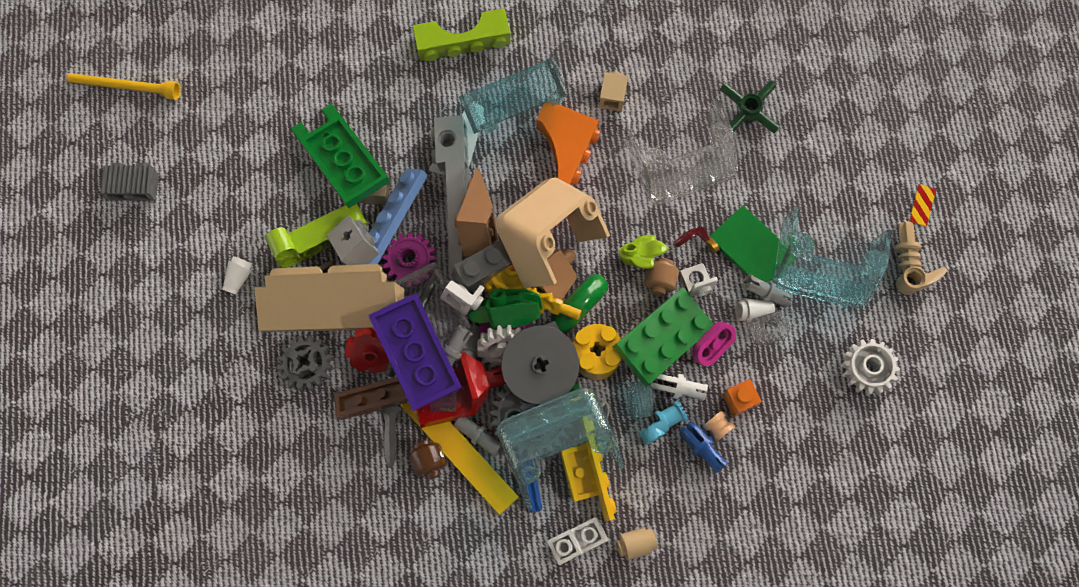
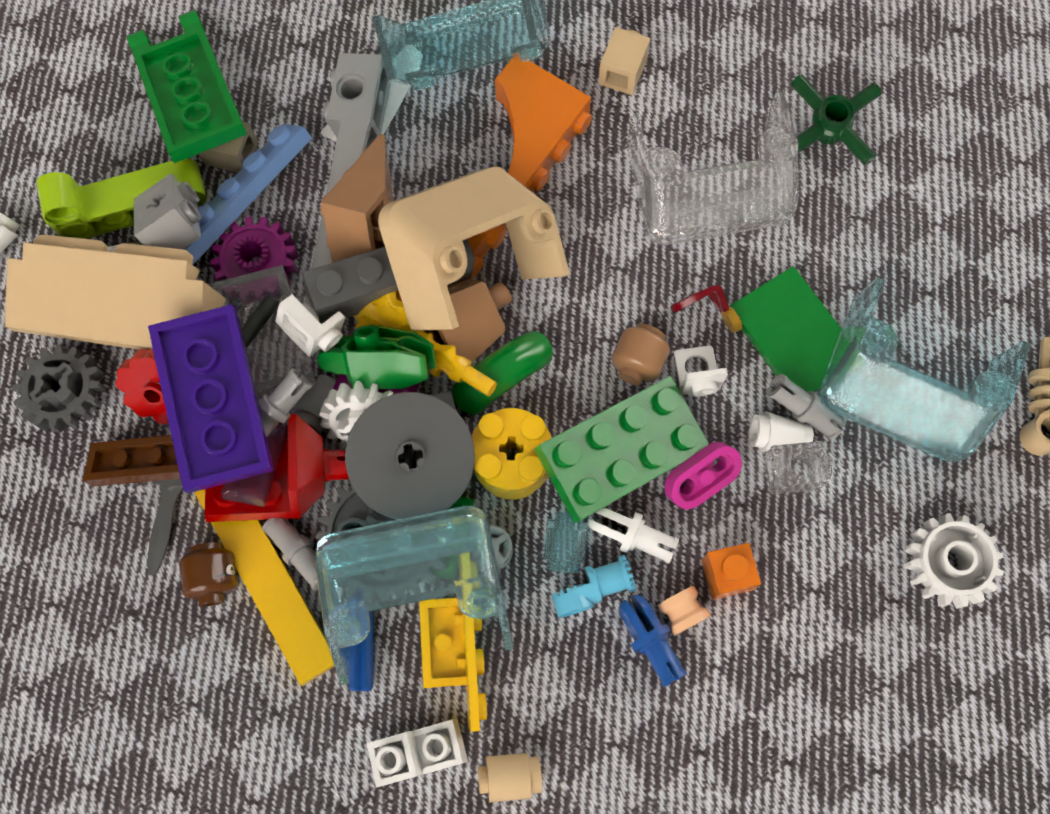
camera: 15 degrees right, 0 degrees up
lime plate [619,235,668,269] -> none

